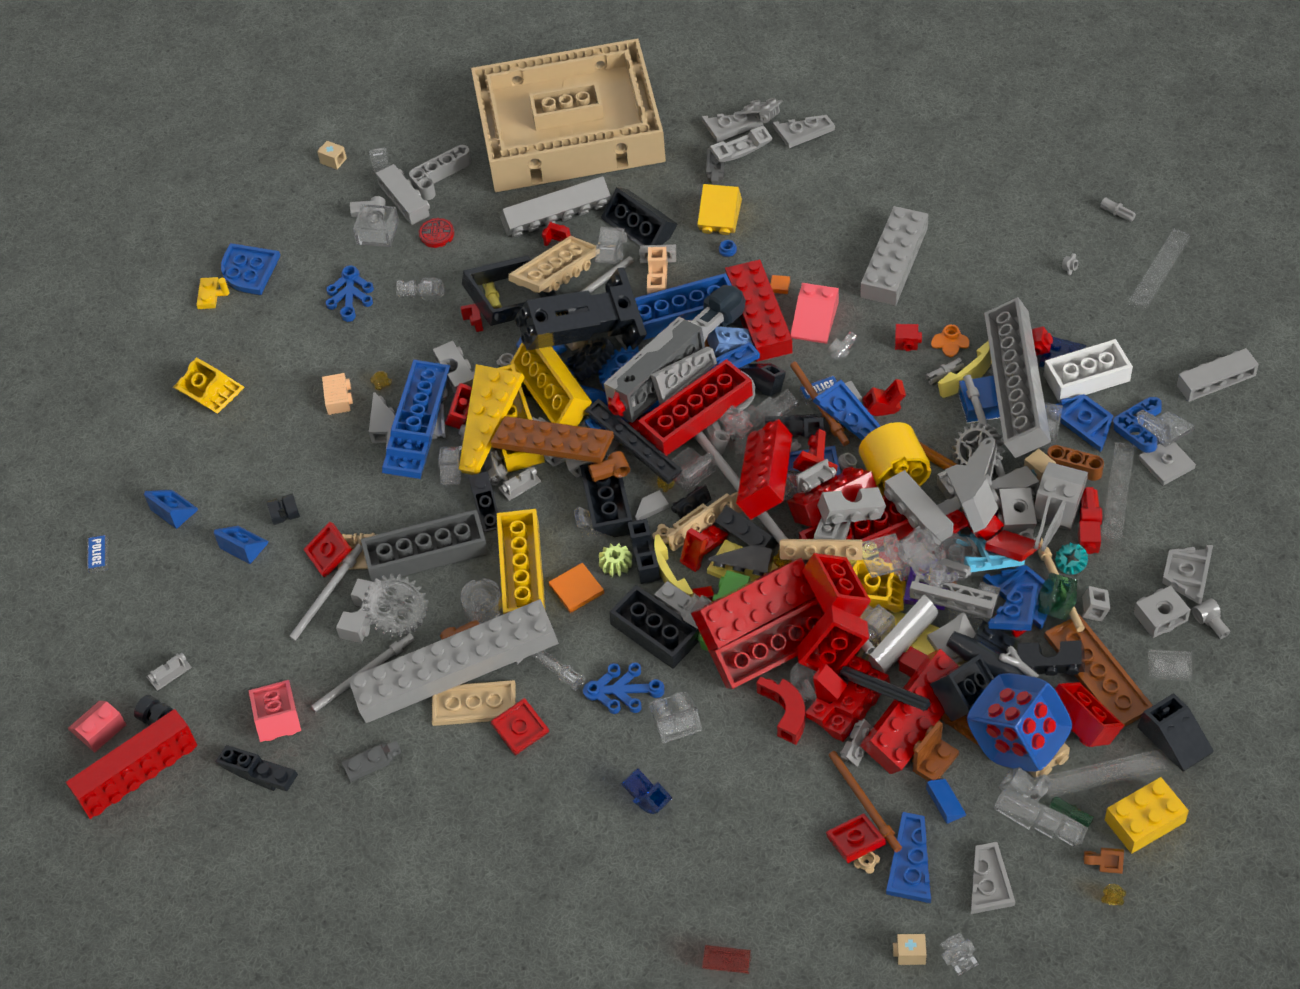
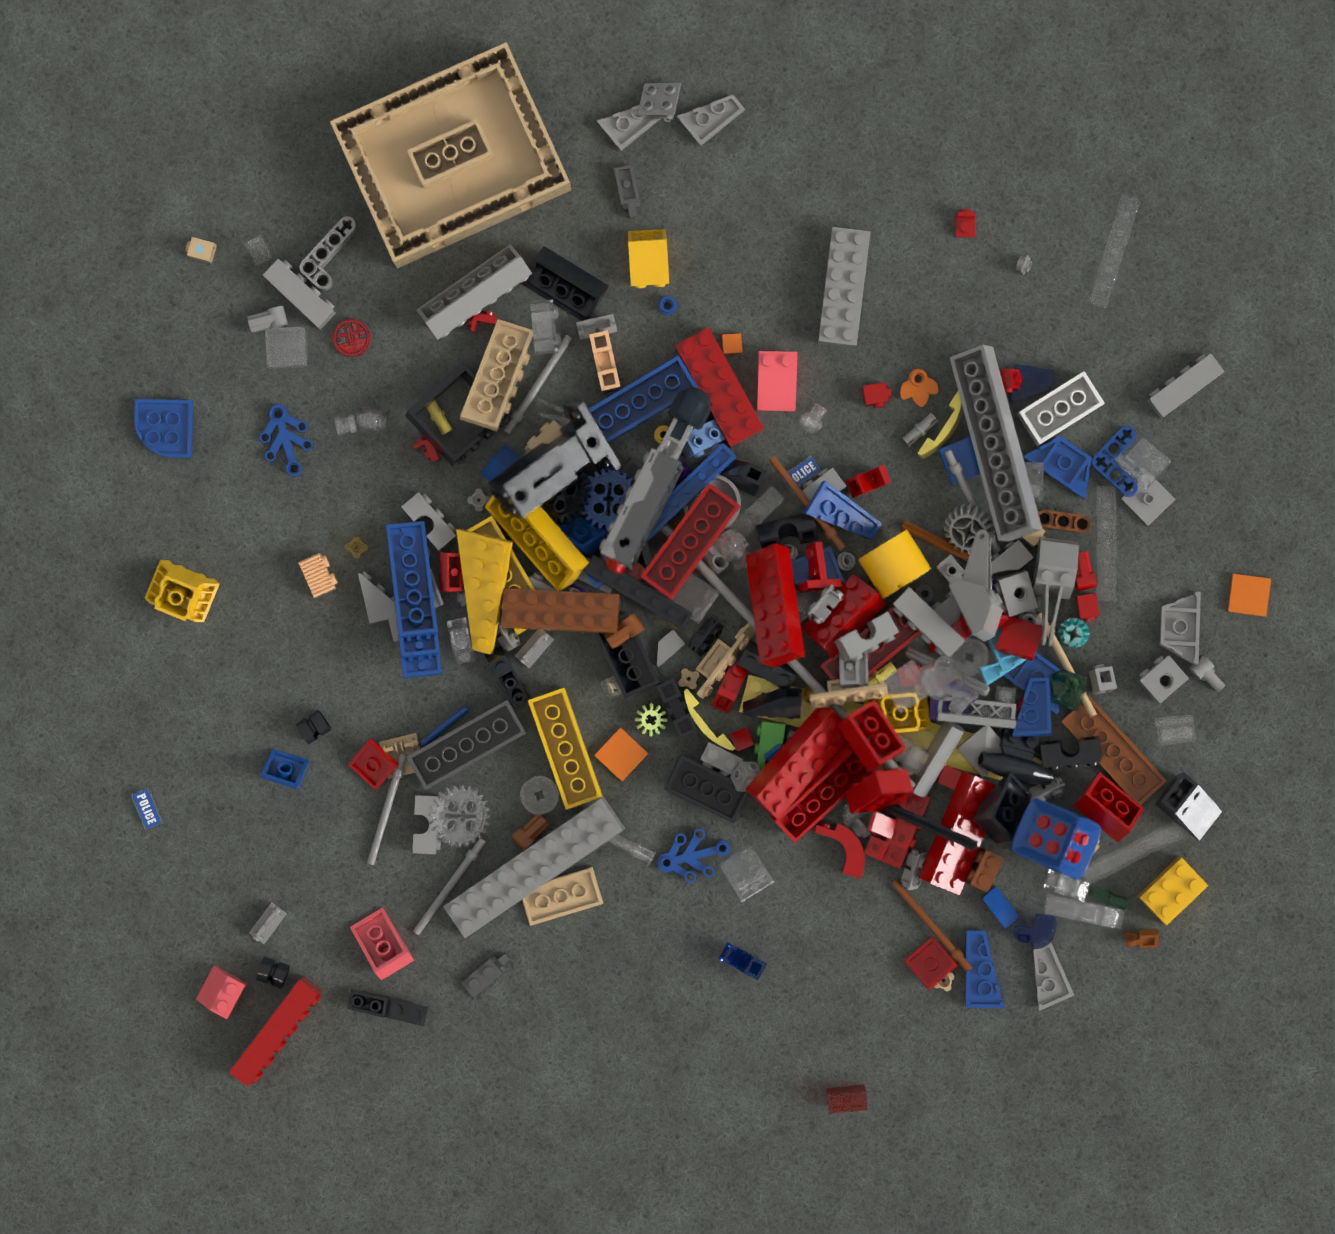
camera: 15 degrees left, 35 degrees up
blue slope [144,490,198,529] -> none
yellow plate [197,277,230,309] -> none
red tile [490,698,549,756] -> none
light grey wing [651,346,717,405] -> none
light grey slope [709,125,773,162] -> none
tan brick [893,934,926,965] -> none
clear brick [941,932,979,976] -> none
light grey piece [999,646,1039,678] -> none
light grey axle [1100,197,1136,222] -> none
clear yellow plate [1101,884,1126,906] -> none
none -> red bracket [955,209,976,238]
none -> clear blue brick [1013,914,1057,949]
none -> orange tile [1227,574,1271,617]

